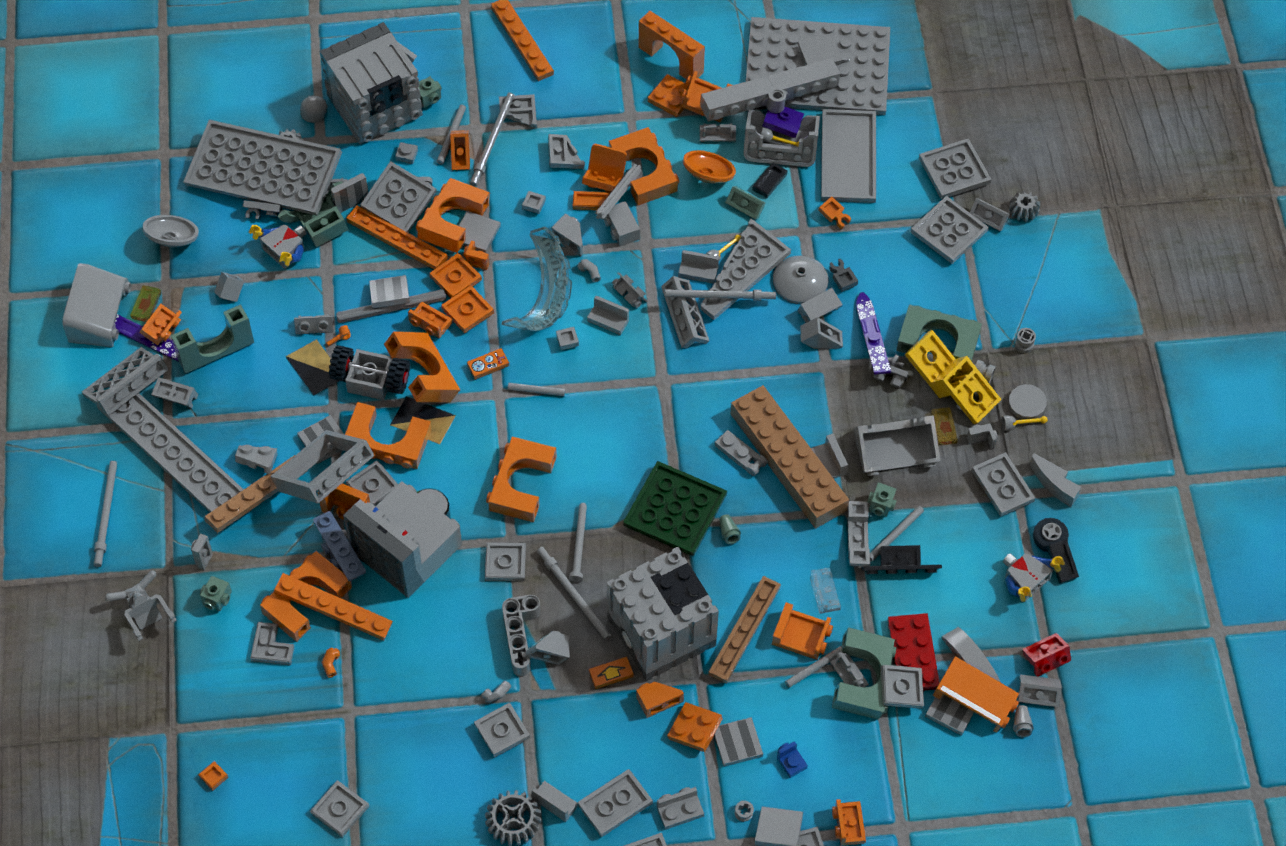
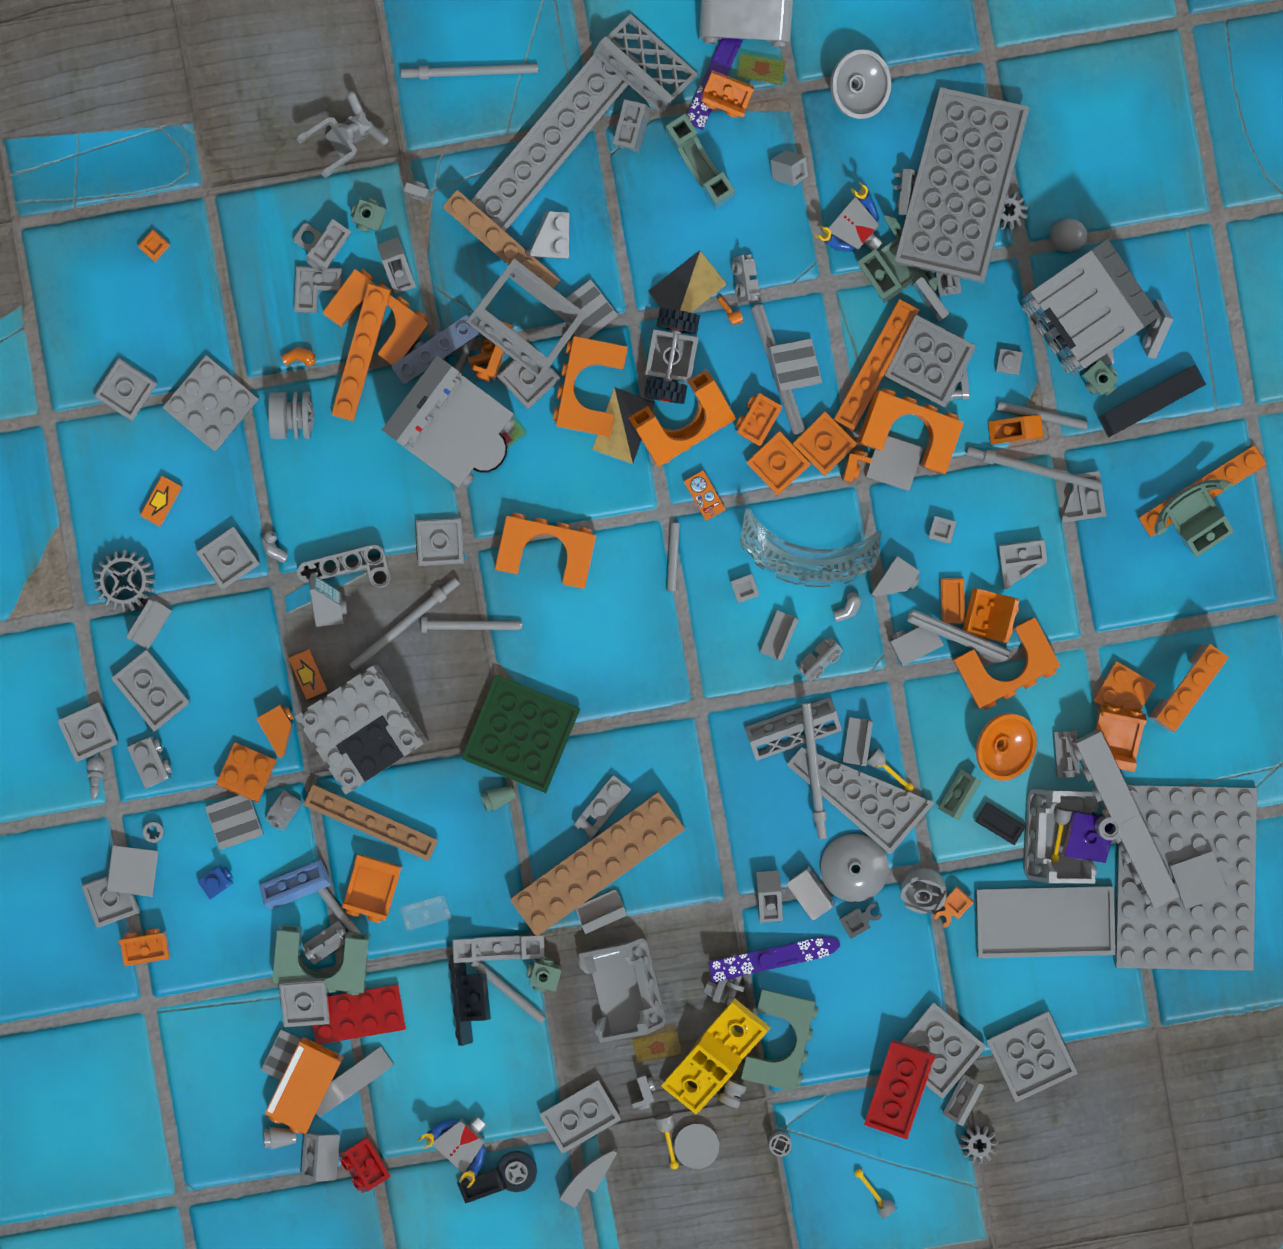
camera: 85 degrees right, 30 degrees up
none -> orange tile [140,476,183,527]
none -> light grey plate [162,355,260,452]
none -> medium blue slope [259,860,331,910]
none -> light grey bracket [265,790,303,831]
none -> light grey wheel [269,391,315,440]
none -> light grey piece [293,219,351,273]
none -> light grey slope [377,237,416,294]
none -> hinge [854,1169,897,1219]
none -> red plate [864,1039,936,1140]
none -> light grey cylinder [900,868,947,914]
none -> black beam [1098,364,1206,438]
none -> sand green piece [1154,479,1234,558]

